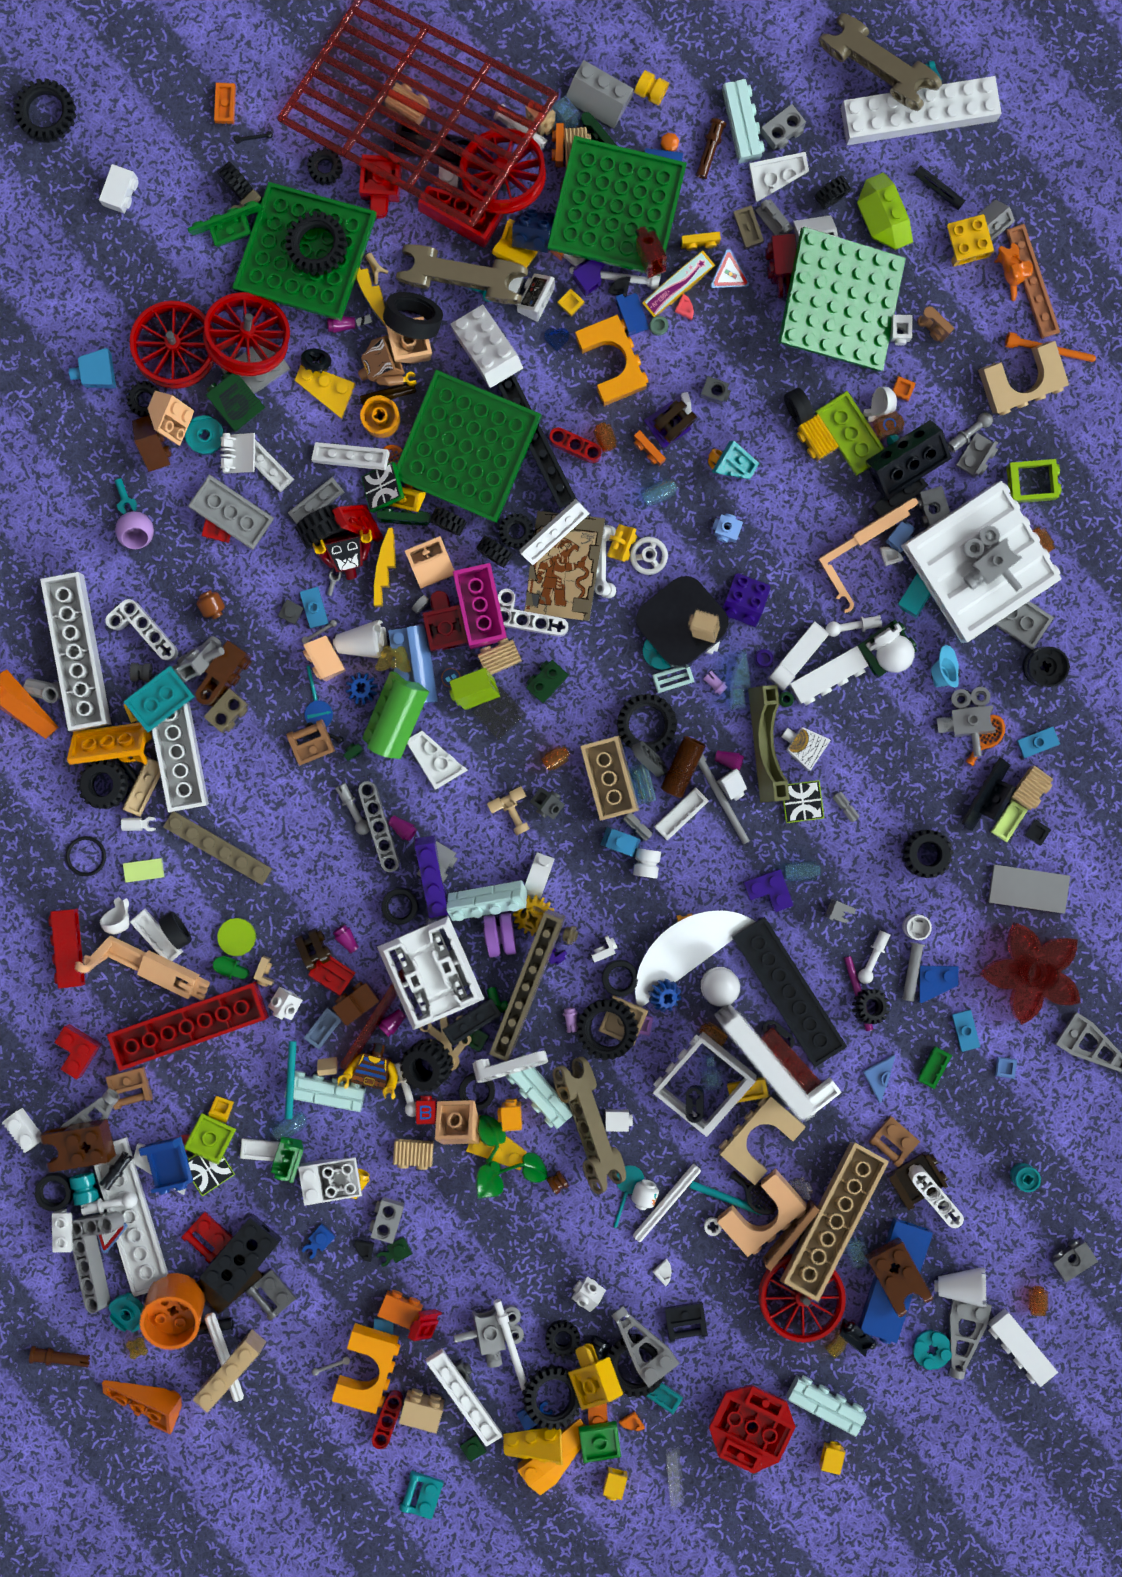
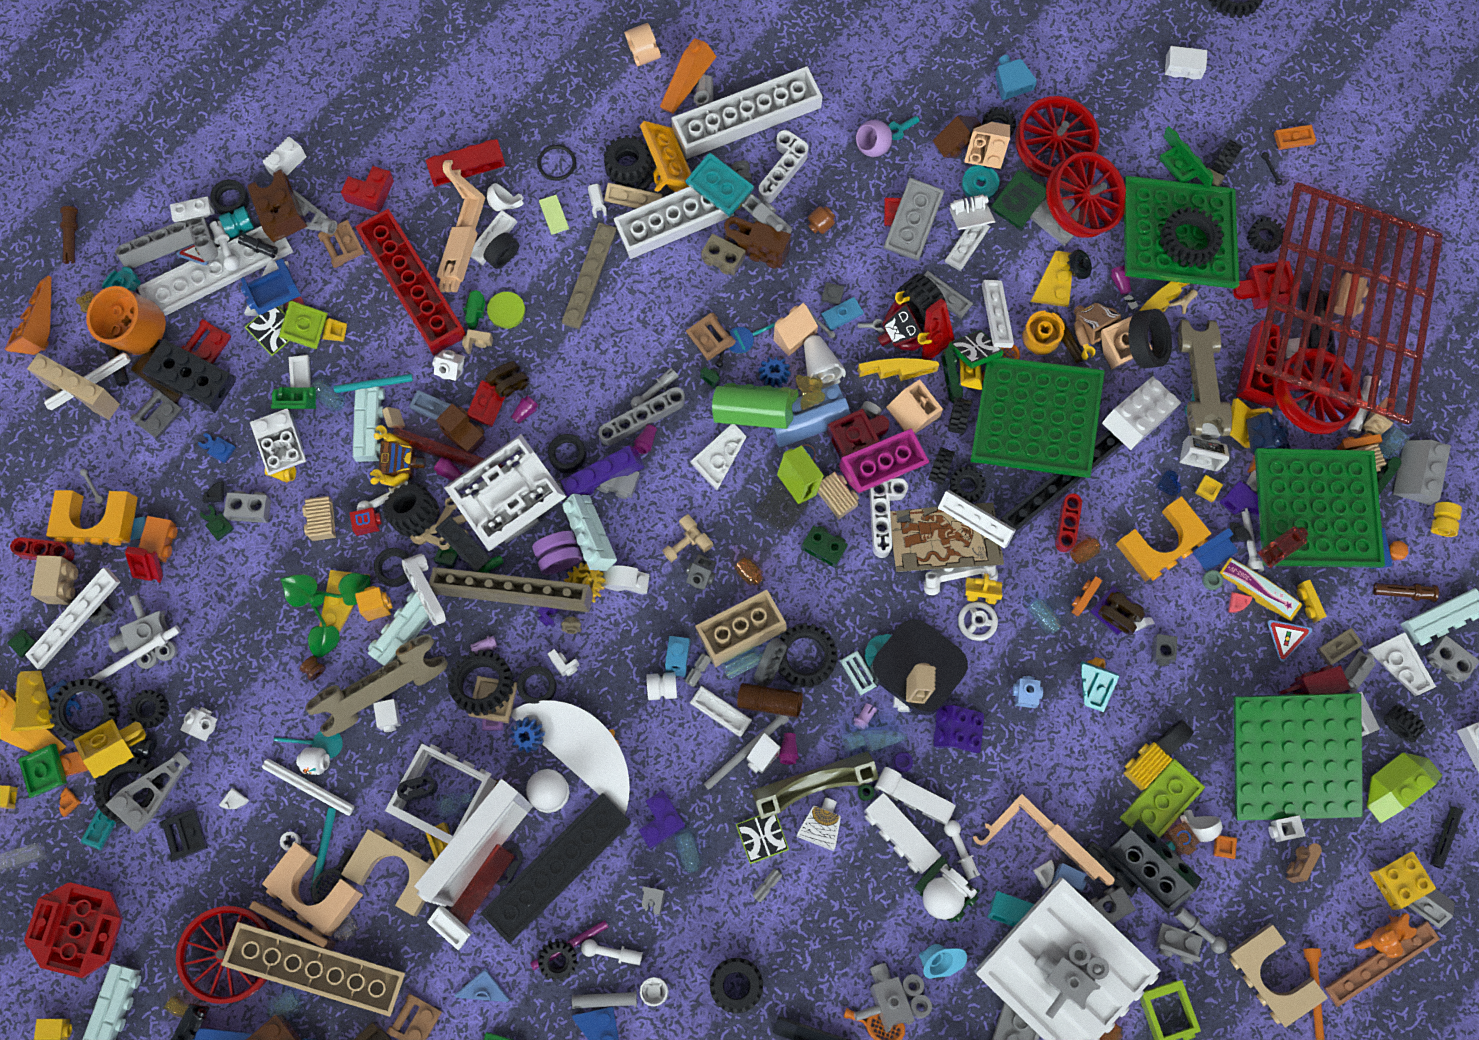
camera: 75 degrees right, 15 degrees down
light nougat slope [435,1100,480,1144] -> none

